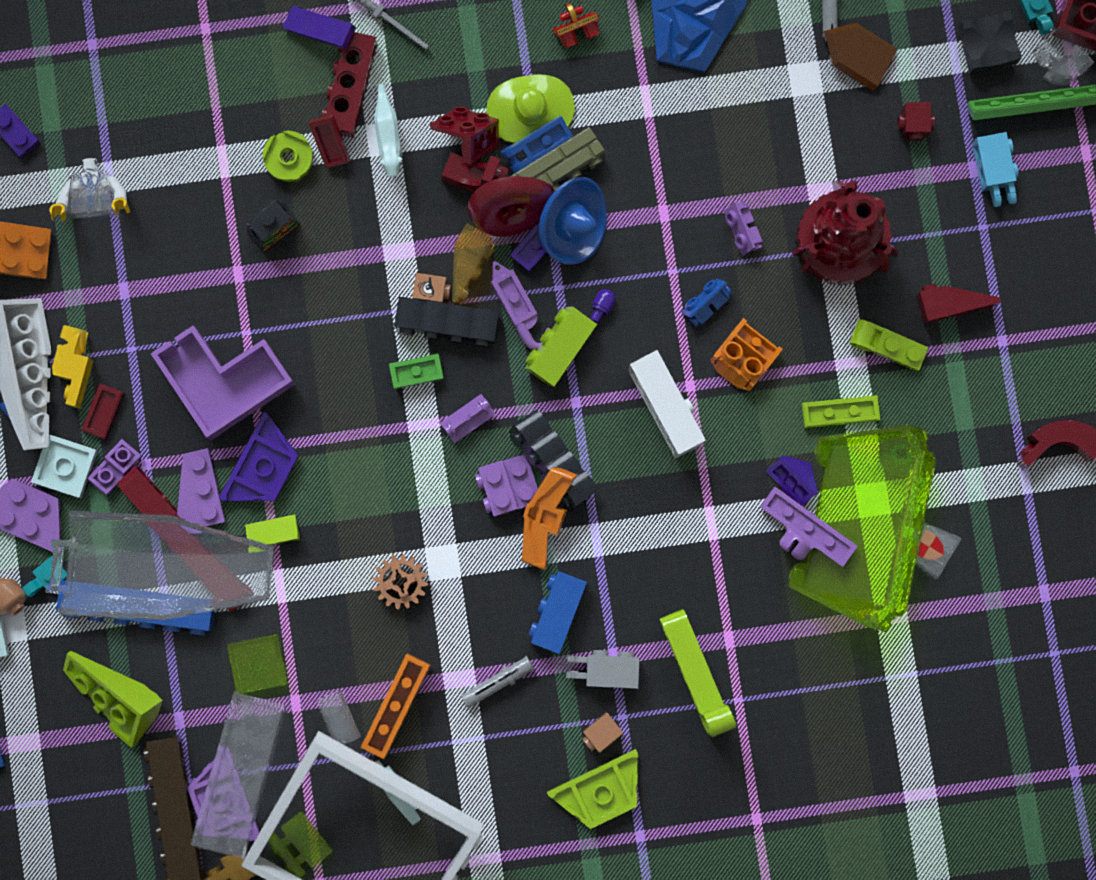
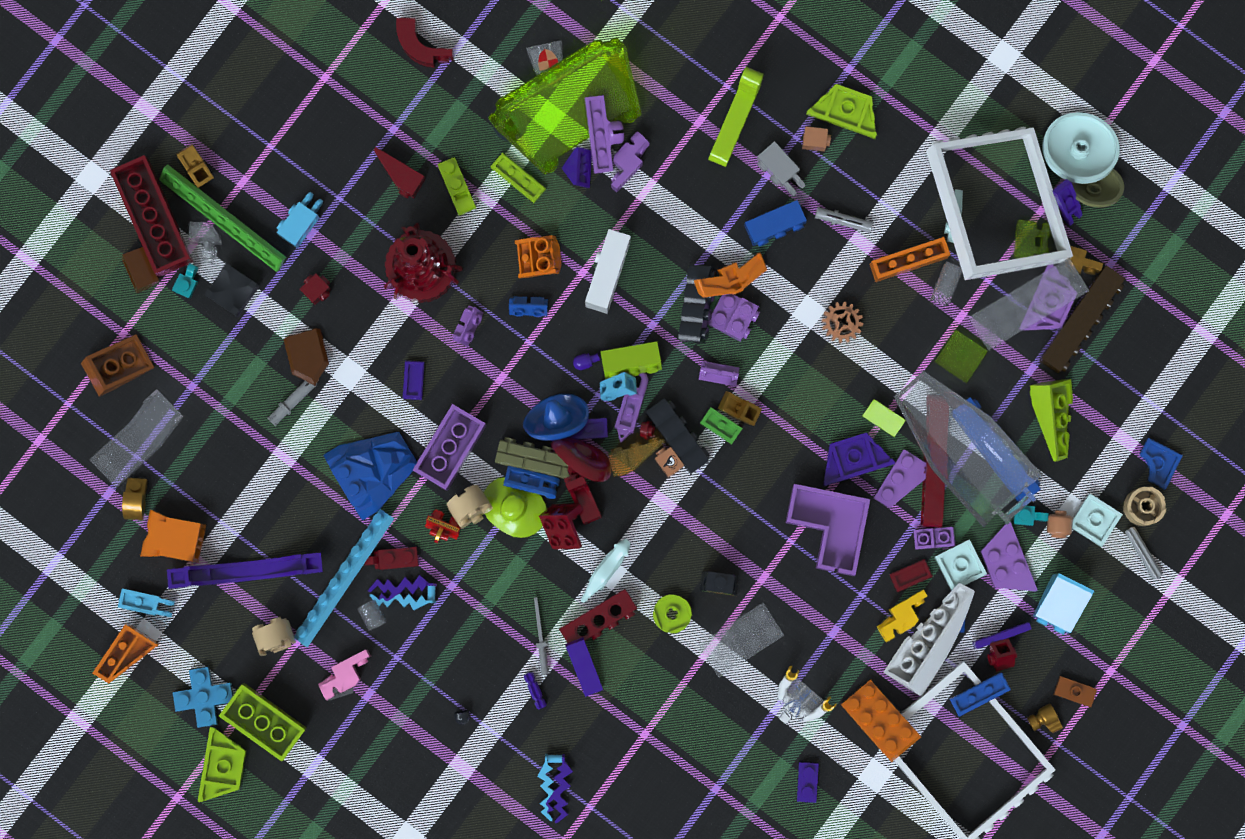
camera: 130 degrees left, 0 degrees up
dark red tile [308,114,351,168] -> none
none -> dark purple tile [403,361,425,400]
none -> medium lavender brick [413,404,487,491]
none -> tan brick [447,485,493,529]
none -> medium azure leg [600,372,637,401]
none -> medium lavender plate [611,132,650,192]
none -> dark red plate [640,421,655,440]
none -> clear brick [698,603,784,678]
none -> pearl gold brick [718,391,762,426]

